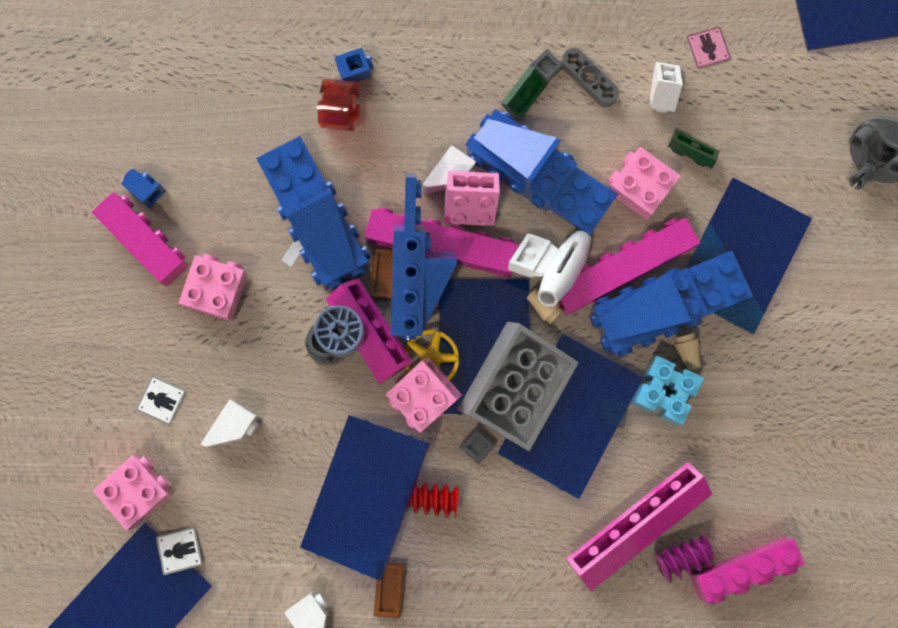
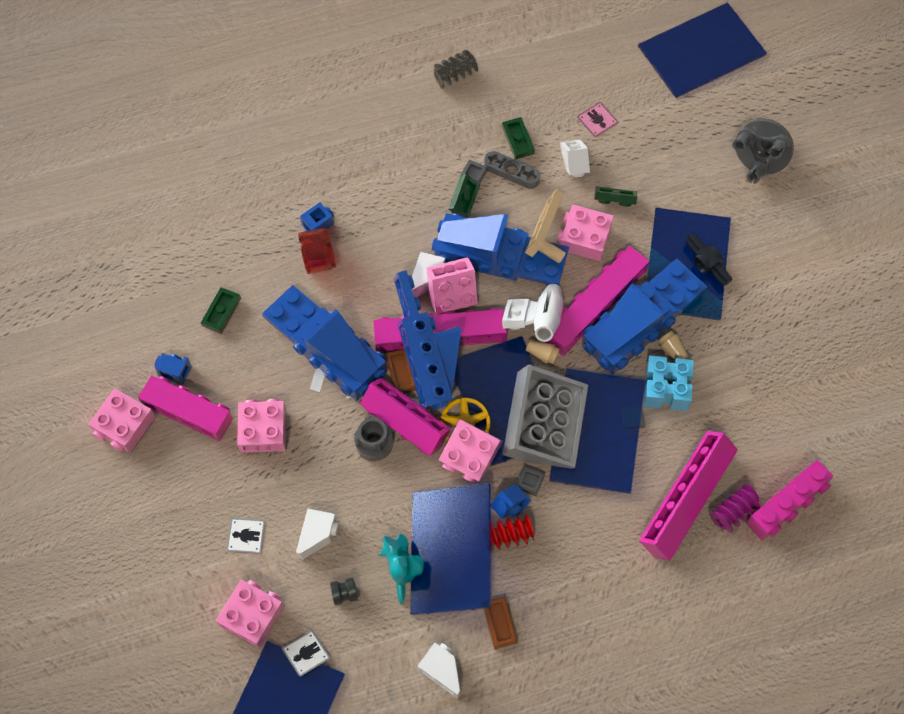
camera: 15 degrees left, 15 degrees down
sand blue wheel [314,305,365,358] -> none
none -> bright pink brick [88,388,156,453]
none -> dark green plate [201,287,241,334]
none -> pearl dark grey wheel [330,577,358,606]
none -> teal animal [378,534,424,604]
none -> blue brick [490,484,532,519]
none -> dark green plate [502,117,535,160]
none -> tan piece [525,189,566,263]
none -> black axle [685,234,732,286]

